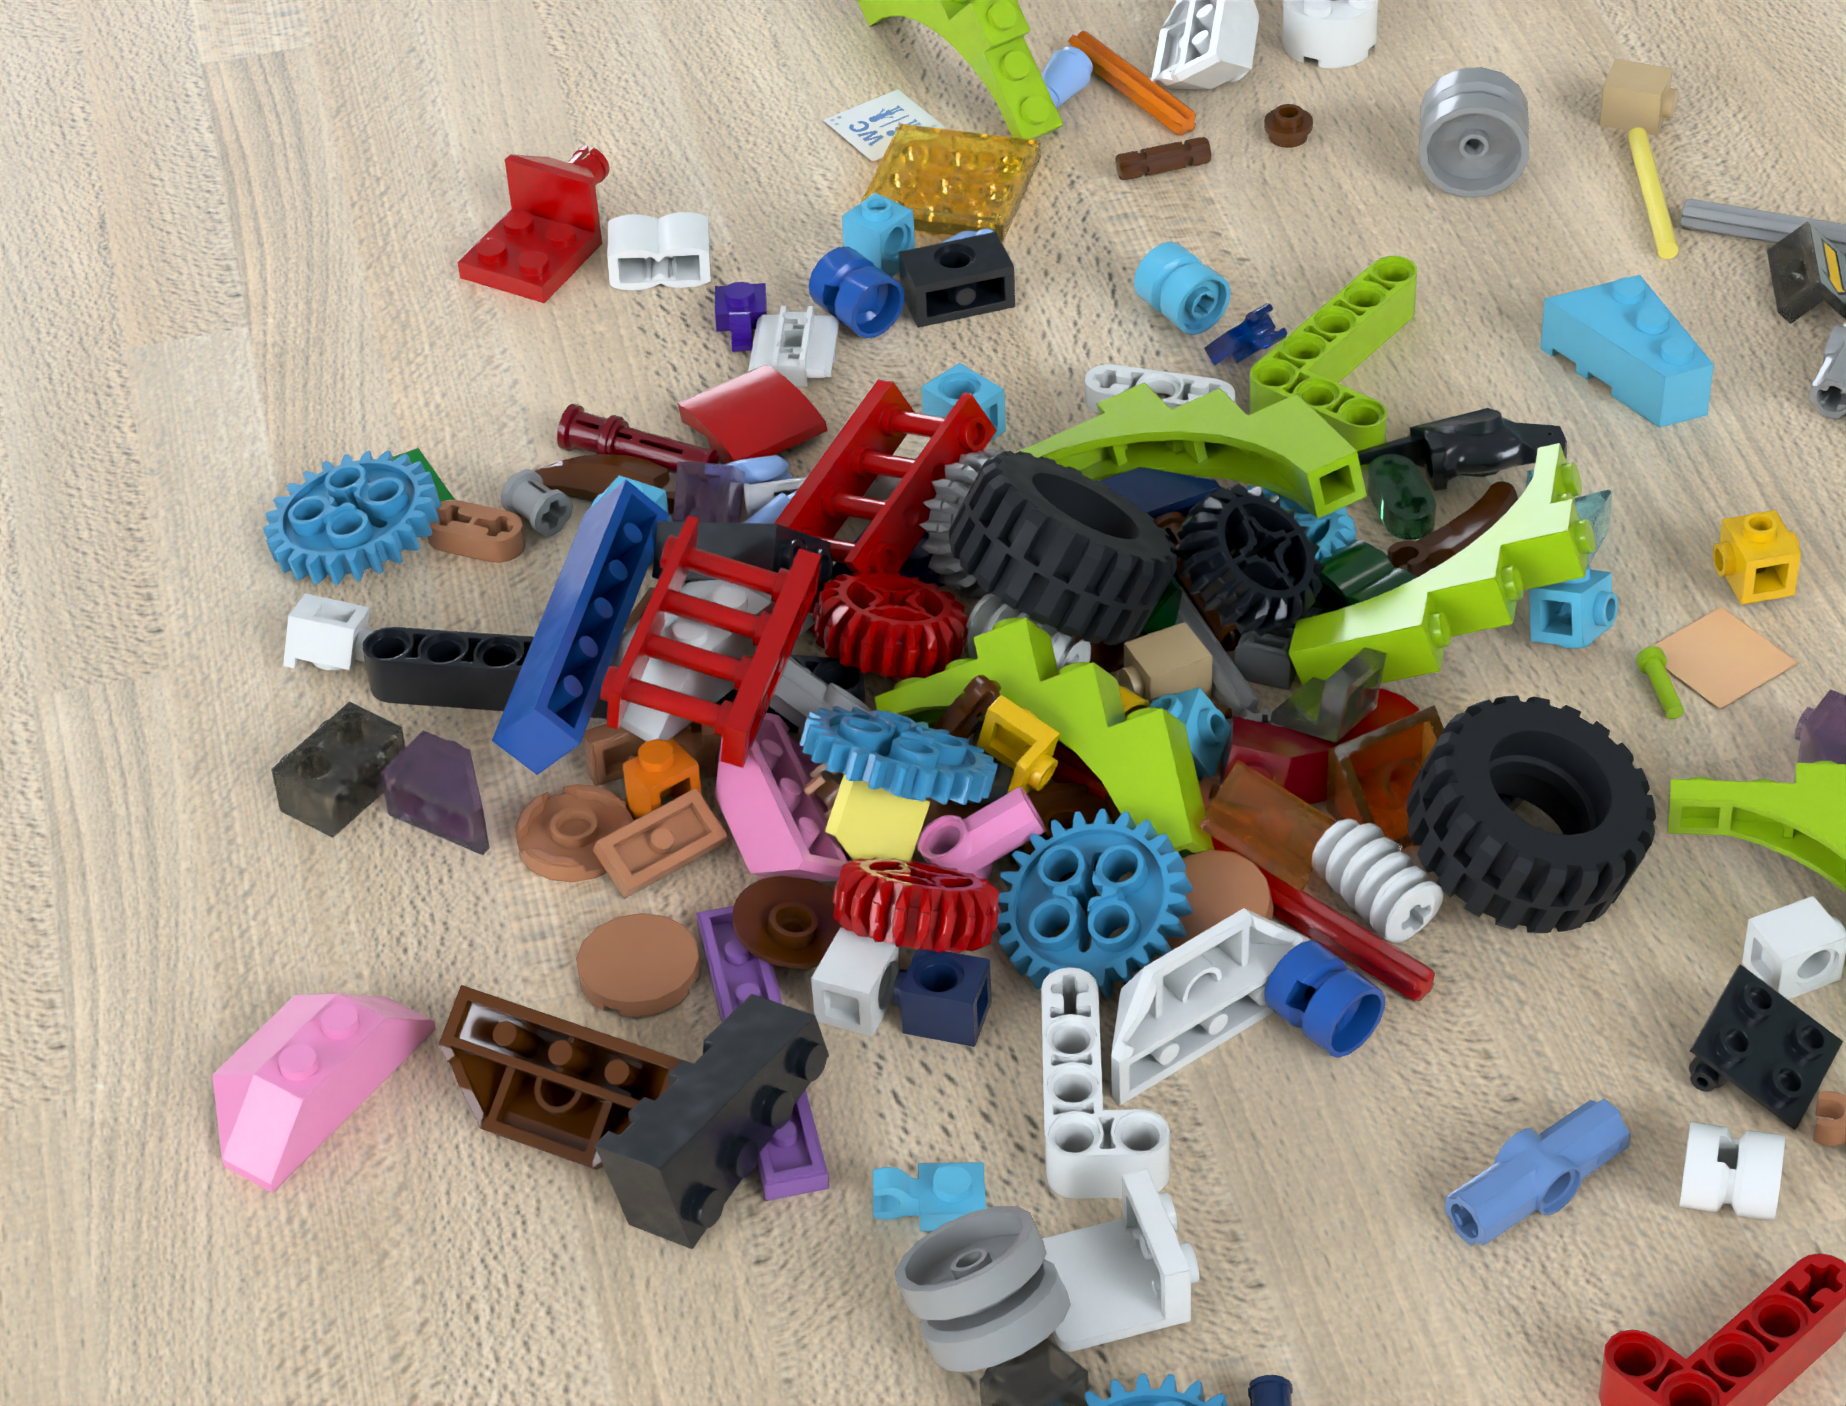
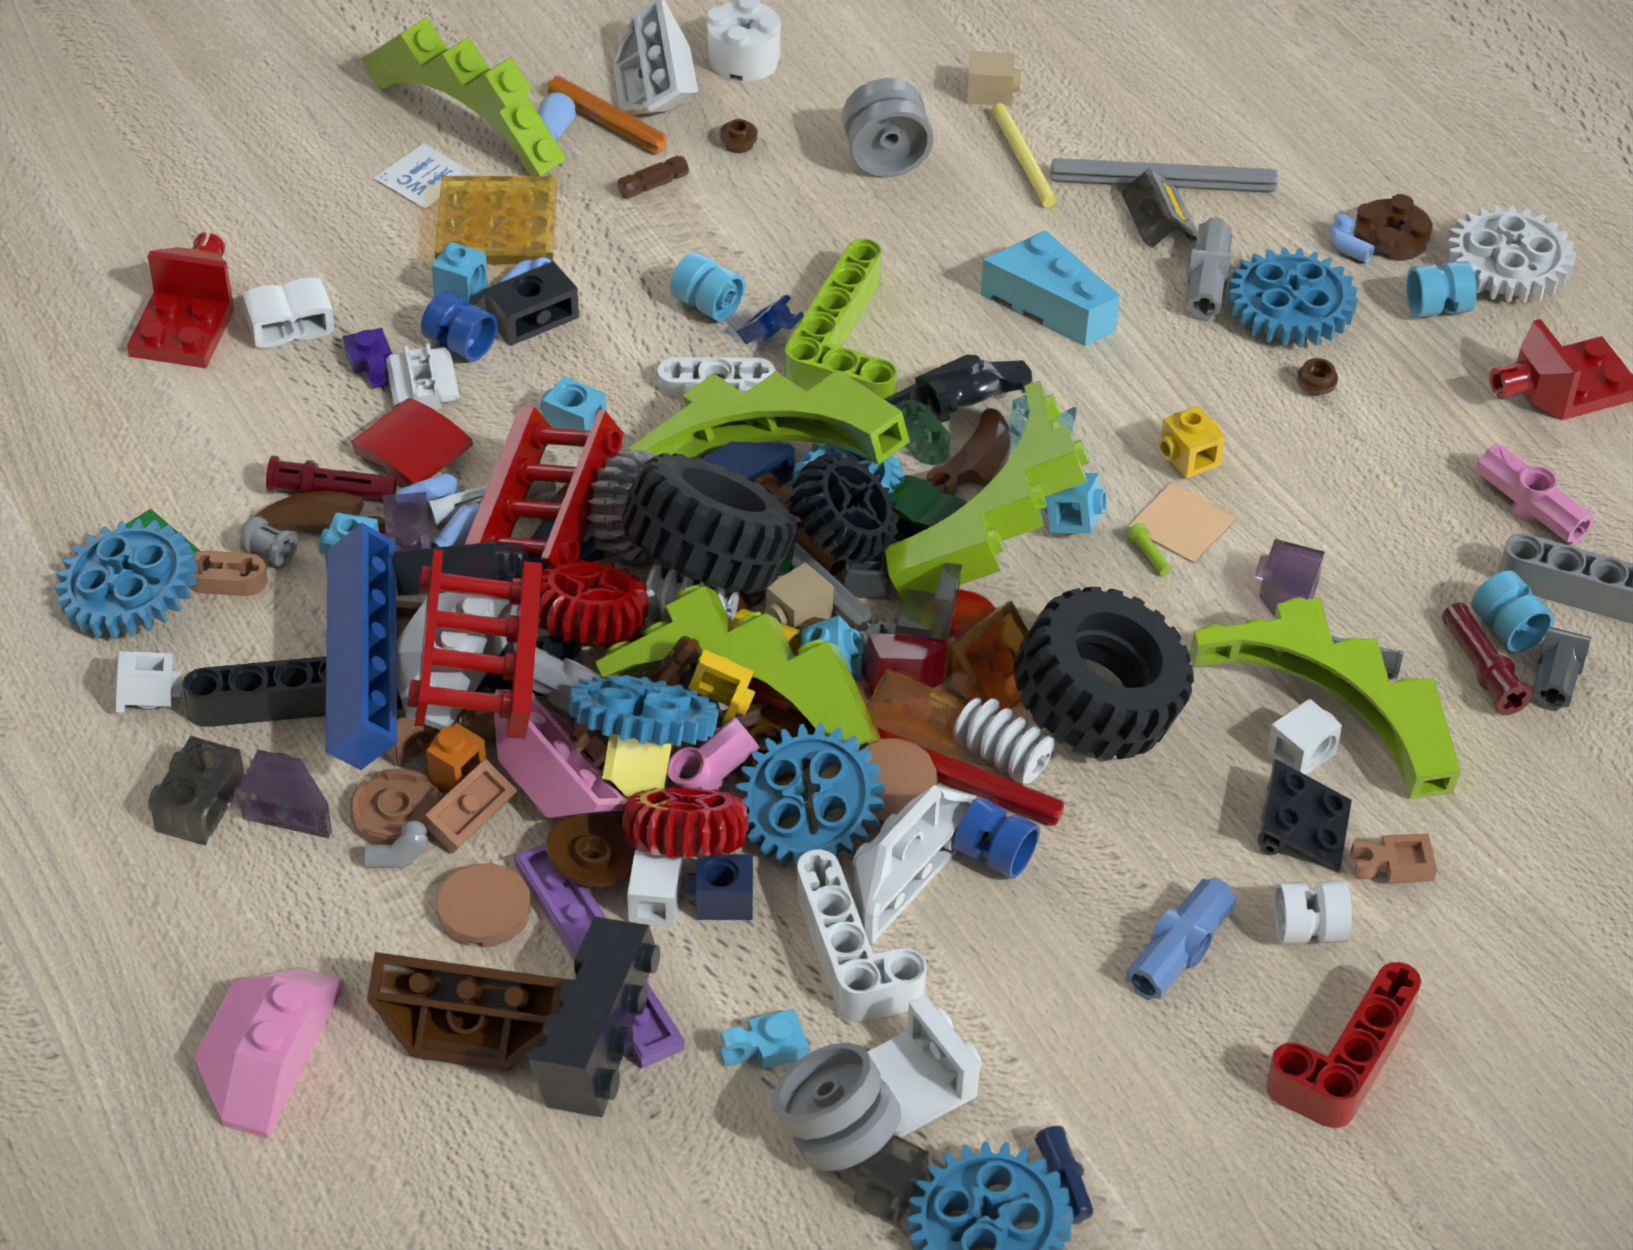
camera: 20 degrees left, 5 degrees up
none -> light grey arm [365,821,429,868]

